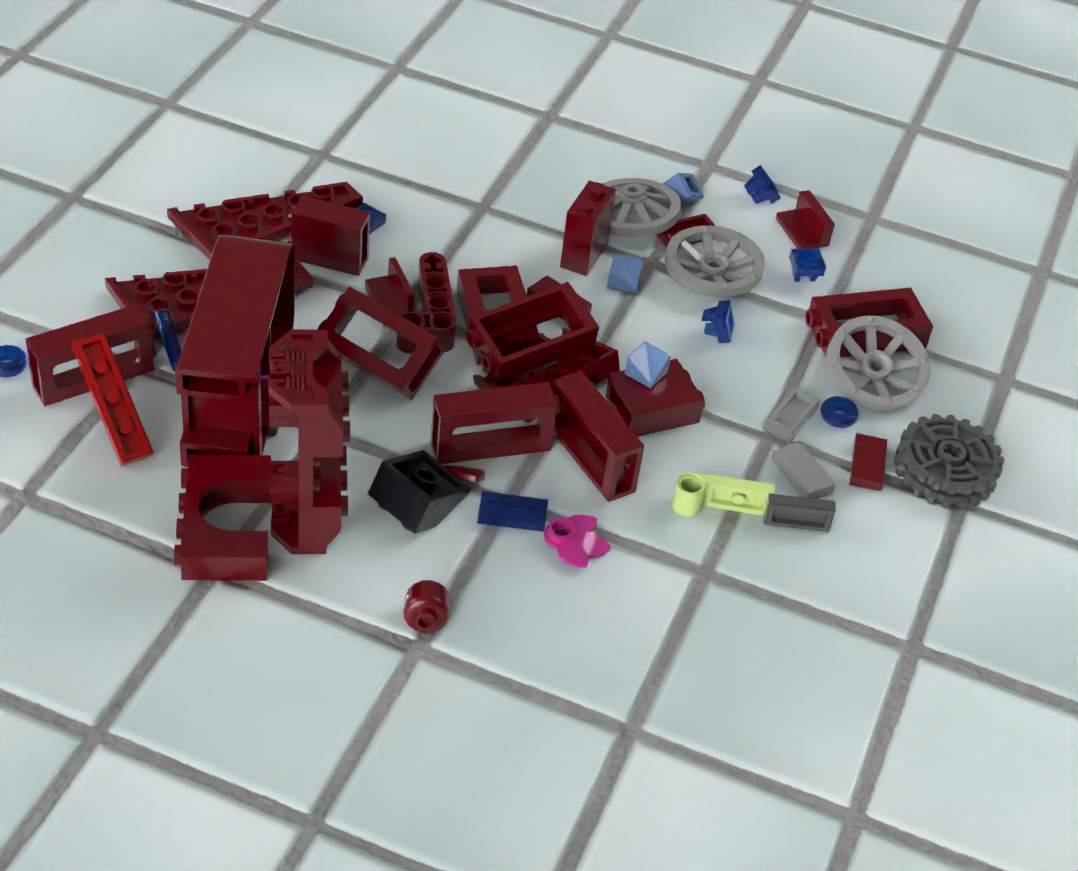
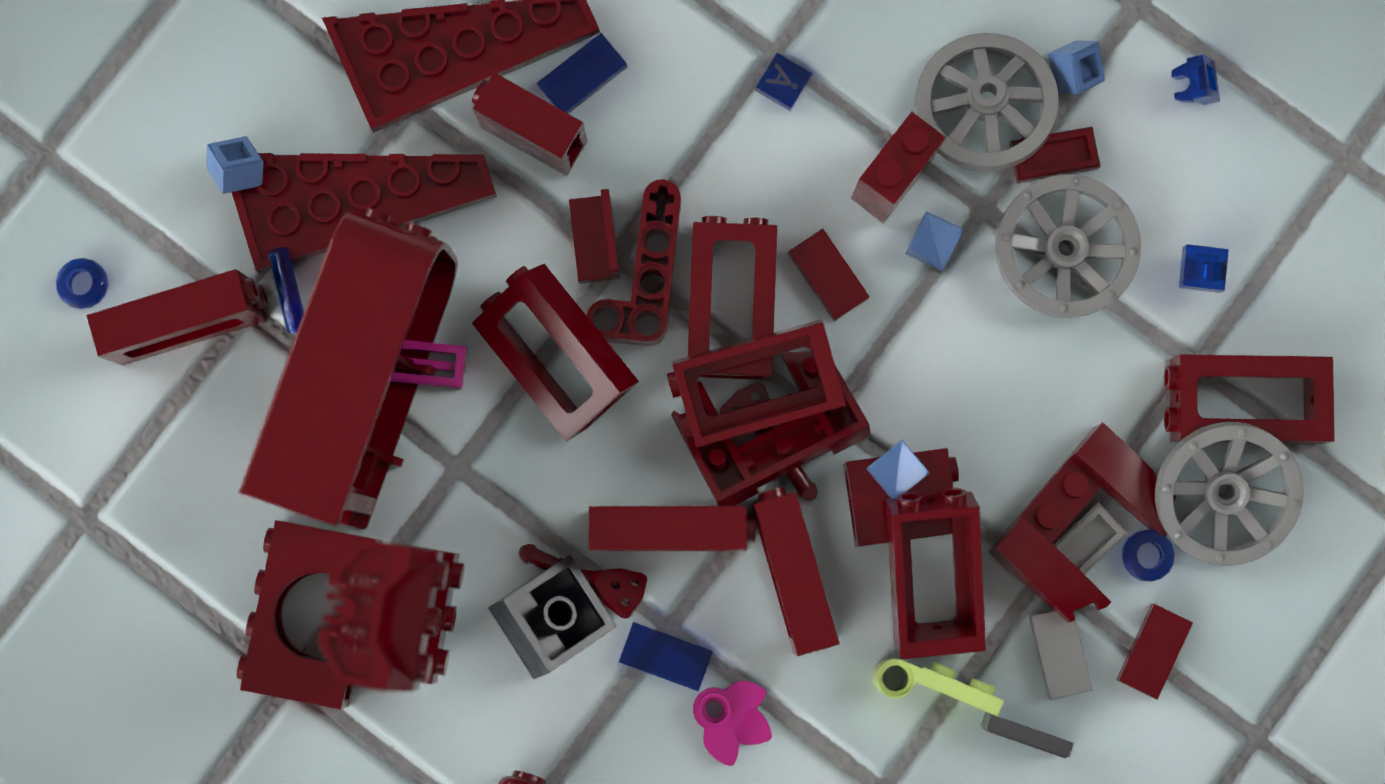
camera: 20 degrees right, 40 degrees up
red tile [71,332,154,466] -> none
clear blue tile [702,300,735,343] -> none
dark red panel [776,190,835,251] -> none
dark grey piece [894,414,1004,509] -> none
none -> medium blue slope [206,136,263,194]
none -> clear blue tile [755,53,812,111]
none -> dark red piece [886,488,986,659]
none -> dark red wedge [988,422,1176,623]

